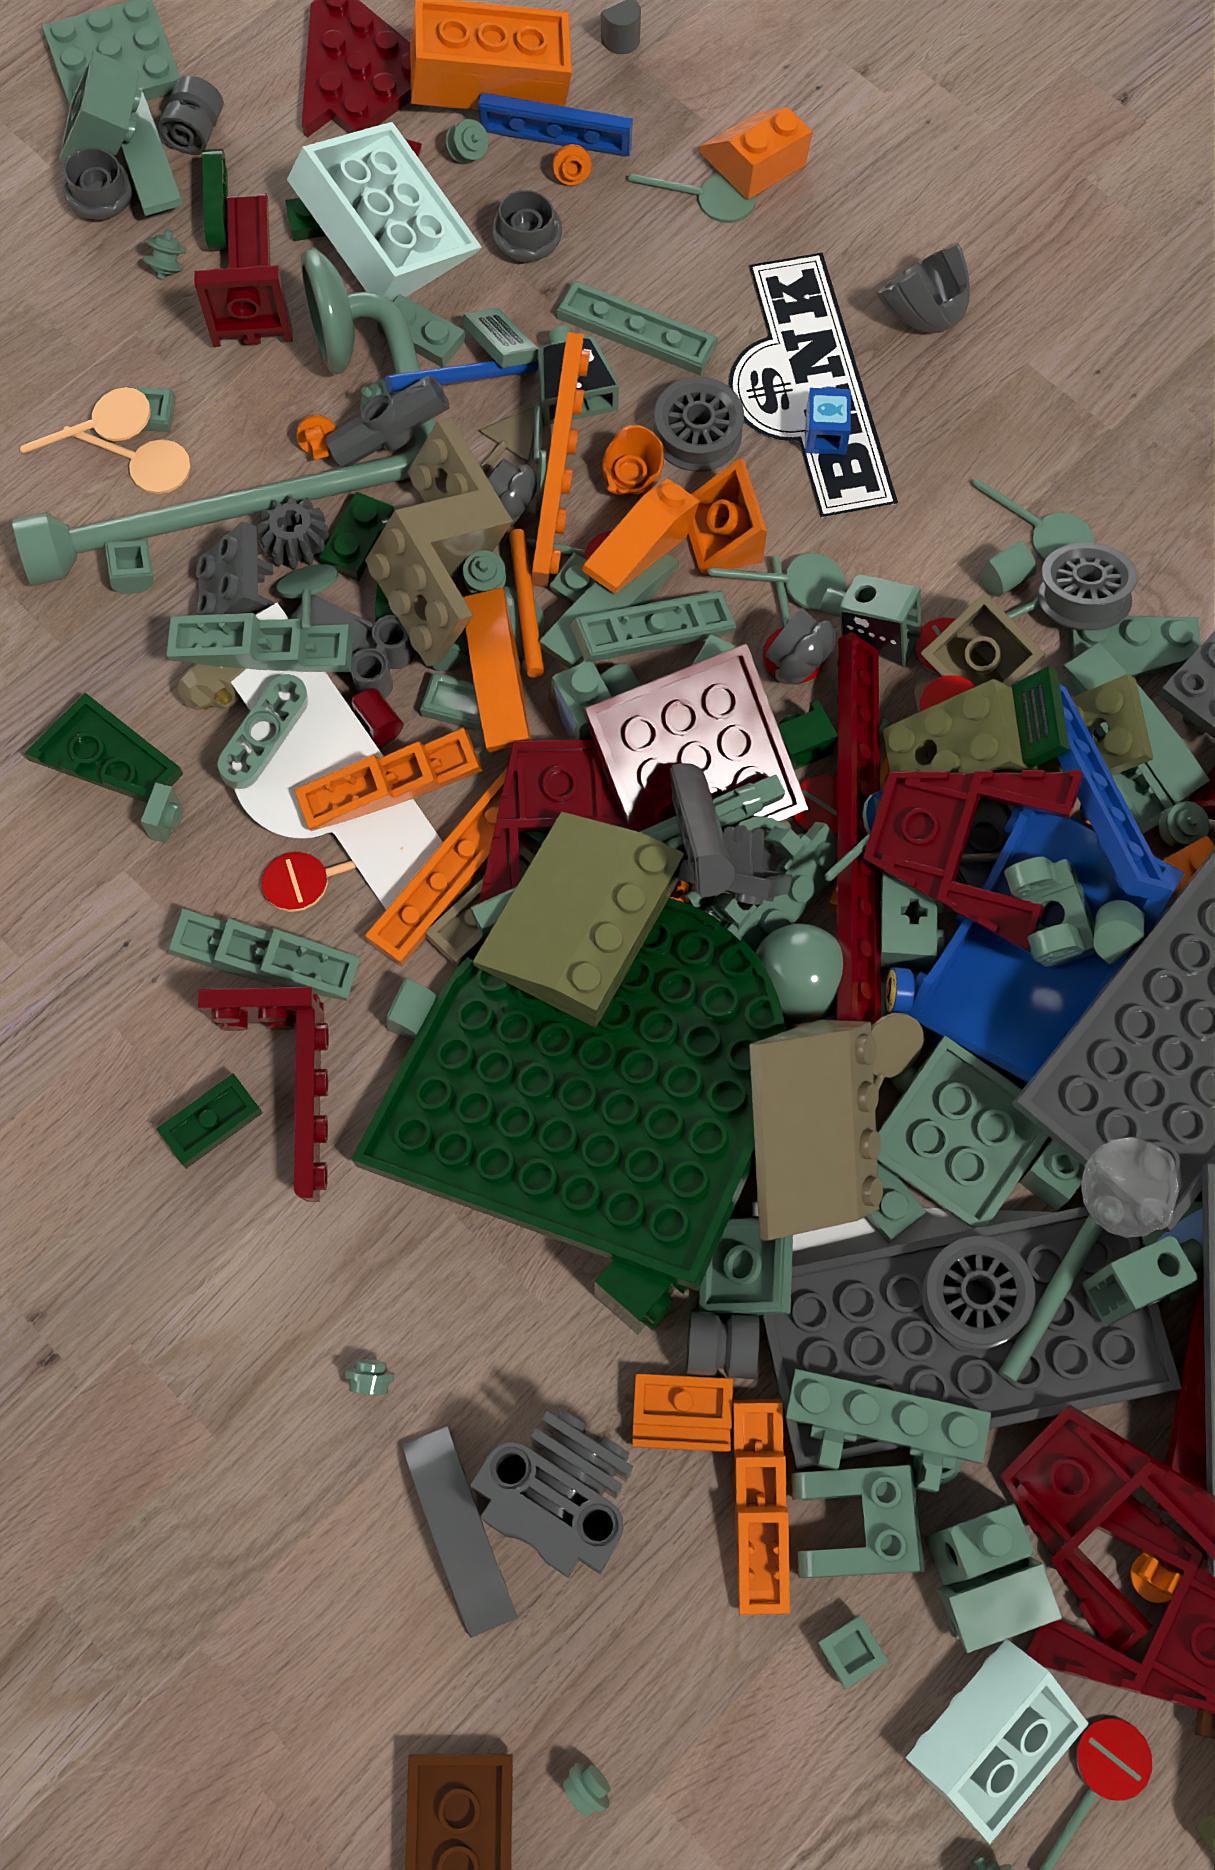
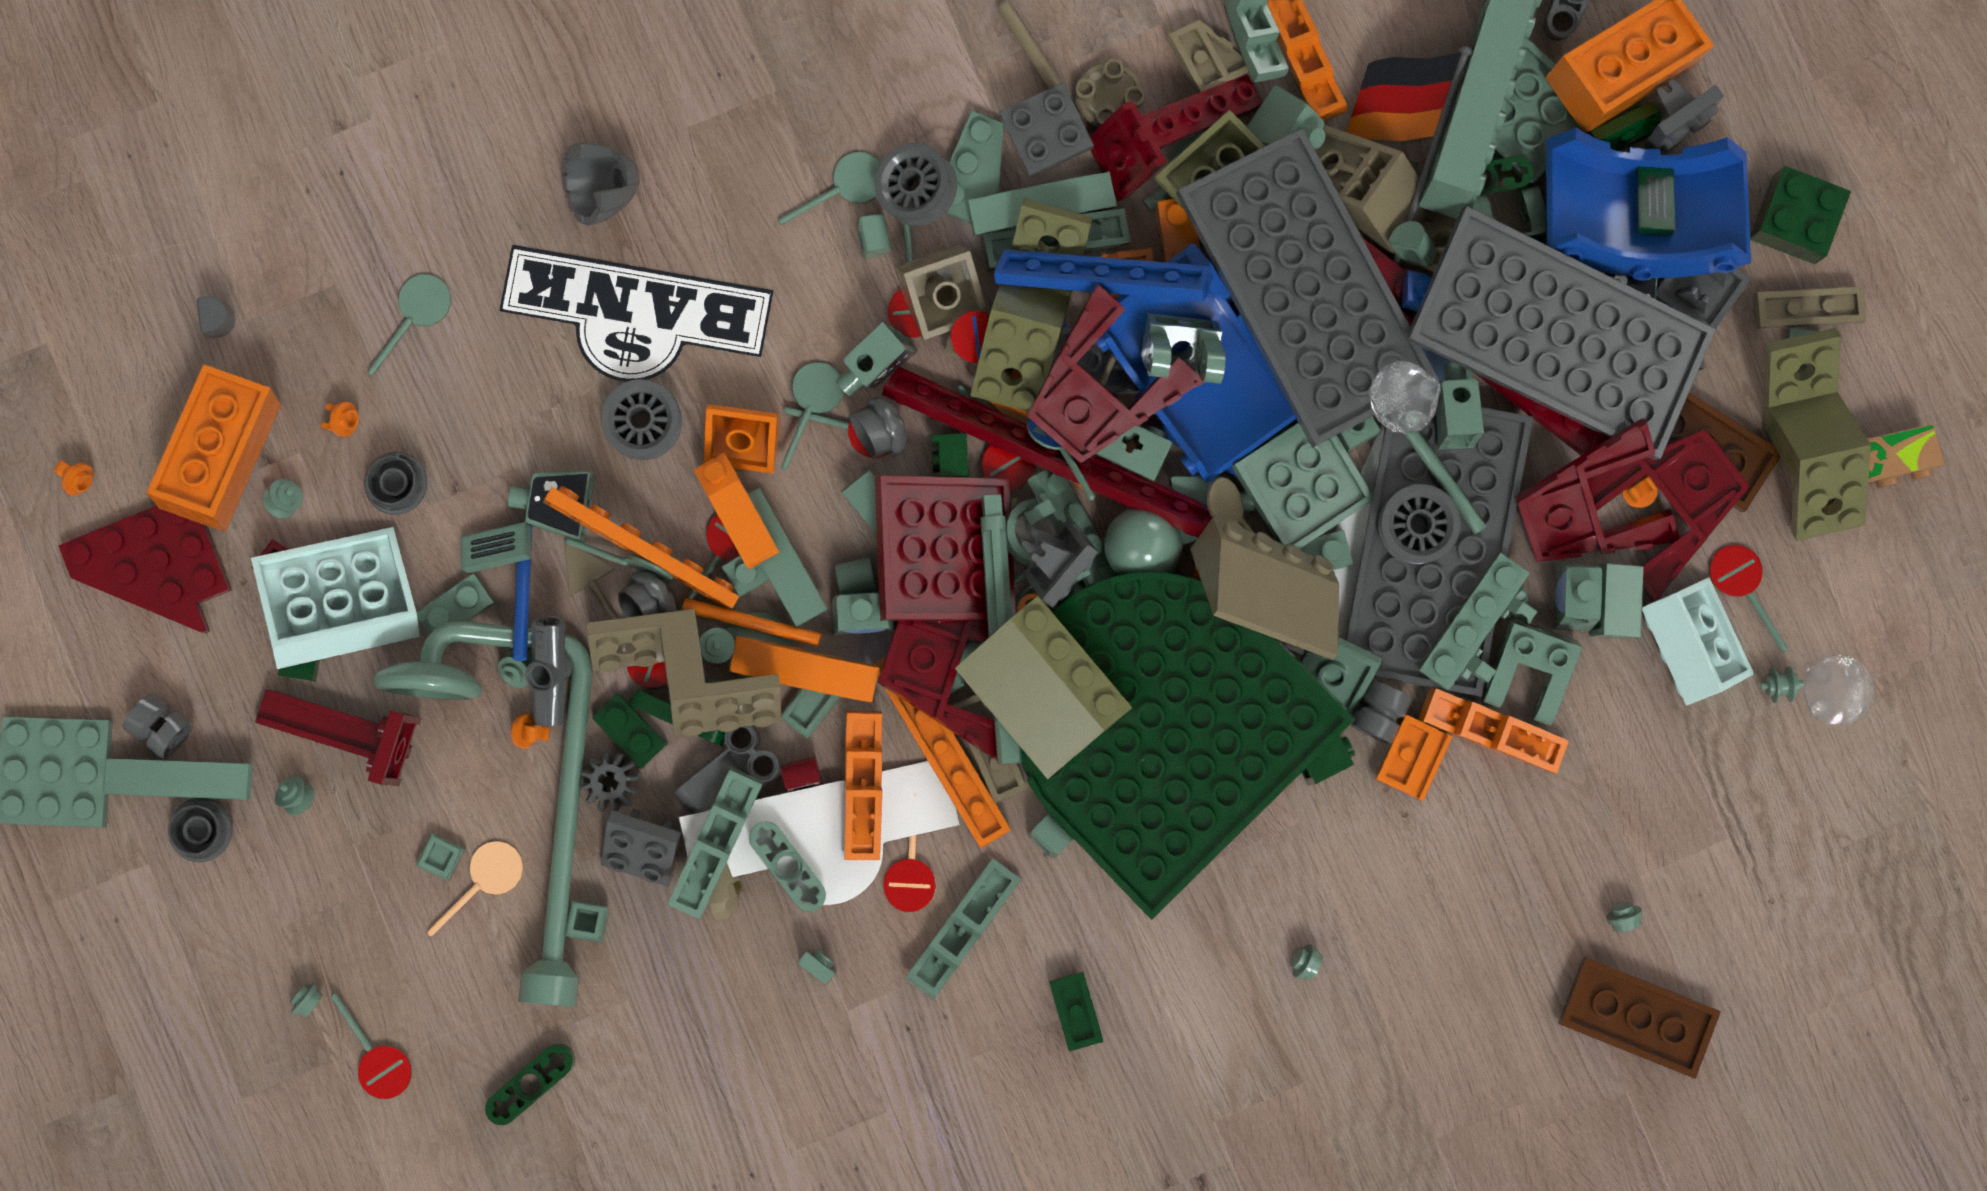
camera: 65 degrees left, 15 degrees up
light nougat piece [20,387,151,453] -> none
dark green wing [24,693,183,803] -> none
sand green slope [59,50,142,163] -> none
dark red bracket [198,987,329,1202] -> none
dark green beam [202,149,228,250] -> none
sand green piece [276,564,338,630] -> none
dark grey slope [402,1426,518,1638] -> none
dark grey piece [470,1410,633,1578] -> none
blue tile [479,93,633,156] -> none
sand green tile [557,280,718,376] -> none
sand green plate [570,590,737,662] -> none
orange hair [602,425,664,495] -> none
dark grey brick [670,763,735,898] -> none
orange slope [699,107,813,200] -> none
blue brick [805,386,851,455] -> none
sand green plate [816,1615,889,1689] -> none
blue tile [885,968,915,1014] -> none
dark green tile [1012,666,1070,768] -> none
sand green brick [1093,900,1145,964] -> none
sand green wheel [1158,801,1209,849] -> none

